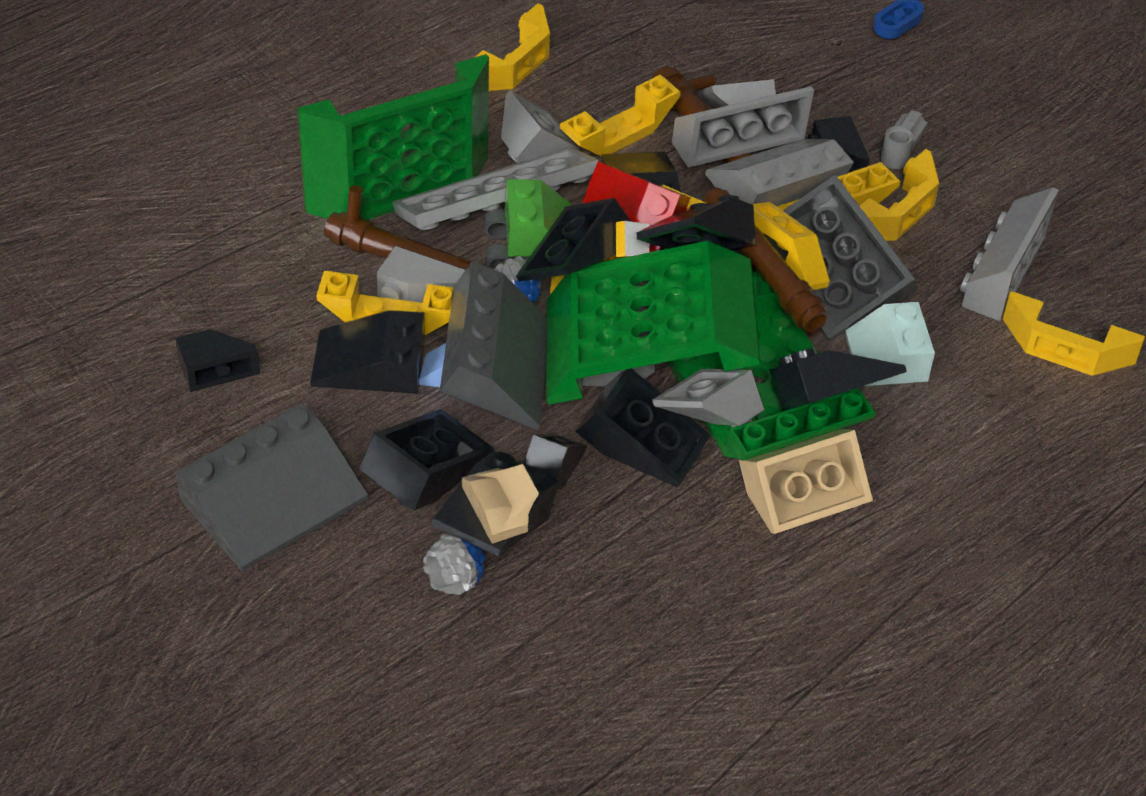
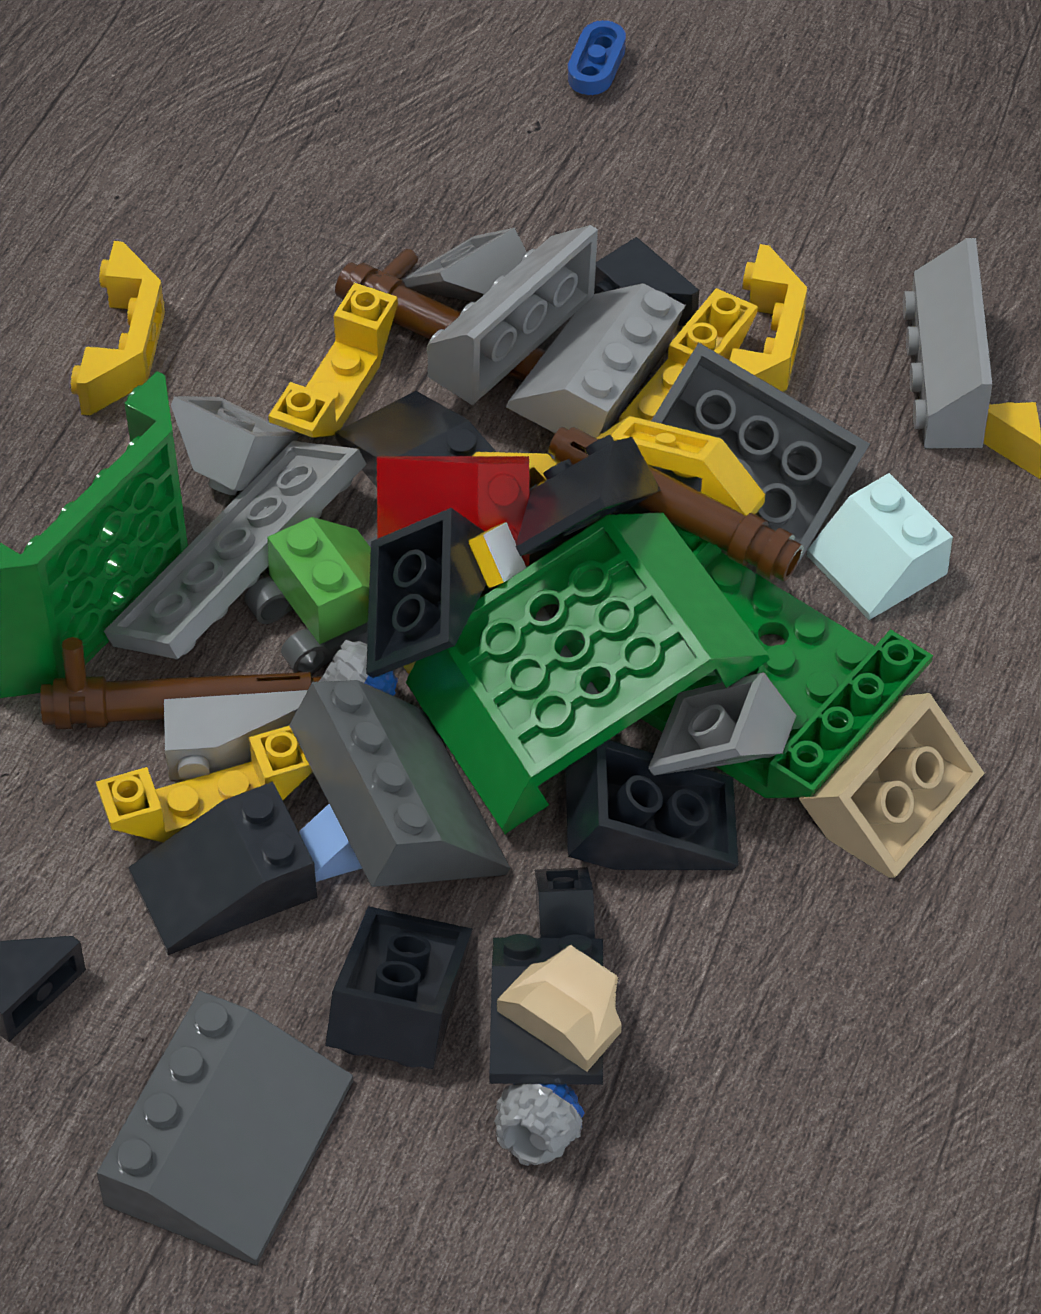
camera: 25 degrees left, 5 degrees up
black slope [769,347,907,411] -> none
light grey piece [880,110,928,169] -> none

